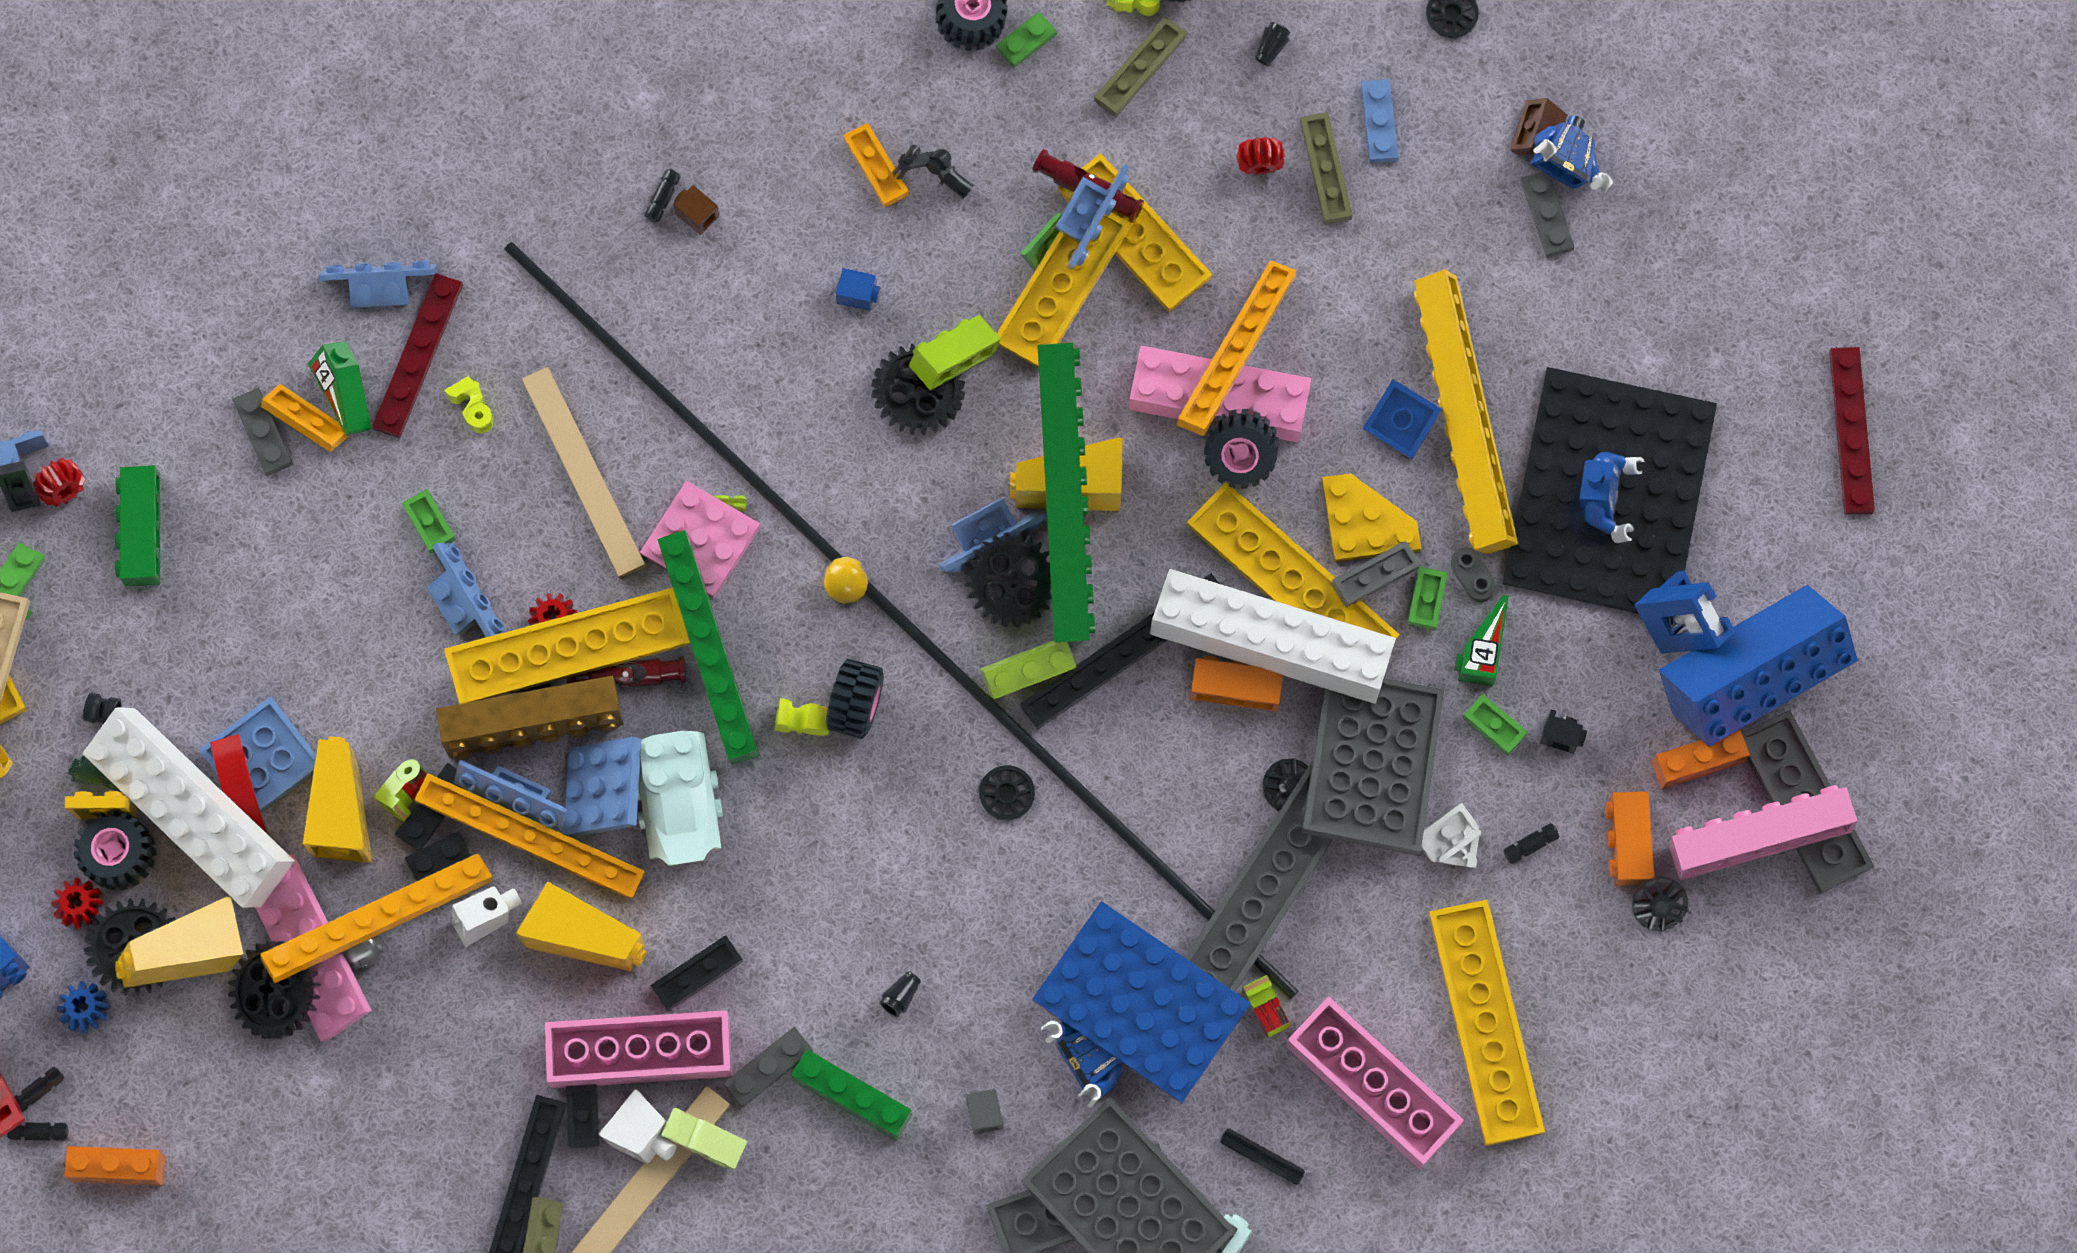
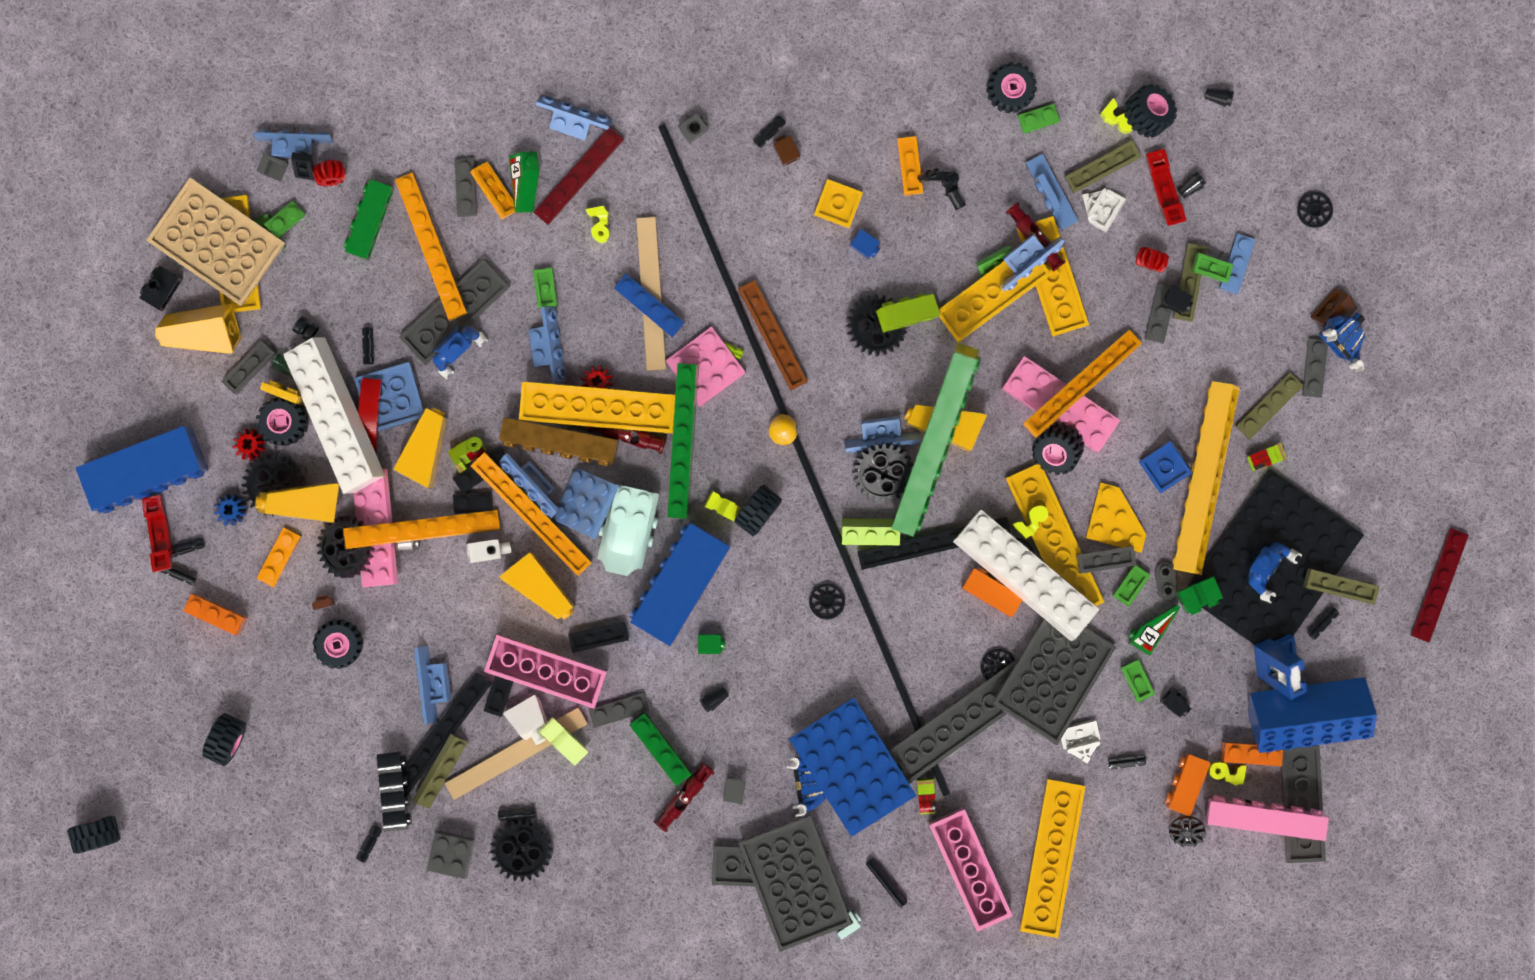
camera: 20 degrees right, 15 degrees up
none -> dark grey plate [221,340,276,395]
none -> light orange plate [257,527,301,587]
none -> copper plate [312,595,335,610]
none -> black wheel [312,619,363,669]
none -> black axle [362,327,374,365]
none -> light orange plate [395,172,468,321]
none -> dark grey plate [399,259,510,366]
none -> medium blue bracket [414,646,451,724]
none -> blue torso [432,325,488,380]
none -> blue plate [614,274,685,338]
none -> blue brick [629,523,730,646]
none -> dark red piece [653,762,715,833]
none -> dark grey brick [678,113,709,145]
none -> green brick [698,634,725,654]
none -> dark orange plate [738,280,808,391]
none -> yellow plate [814,179,863,229]
none -> neon yellow leg [1012,505,1048,539]
none -> medium blue bracket [1026,154,1078,230]
none -> white slope [1082,188,1126,233]
none -> dark grey plate [1144,283,1172,344]
none -> red slope [1146,149,1187,227]
none -> black brick [1161,286,1193,315]
none -> green brick [1176,577,1223,615]
none -> bright green plate [1191,253,1234,283]
none -> neon yellow leg [1208,761,1247,786]
none -> olive plate [1235,372,1304,440]
none -> leg [1247,443,1287,471]
none -> olive plate [1303,568,1380,605]
none -> black axle [1307,606,1339,640]

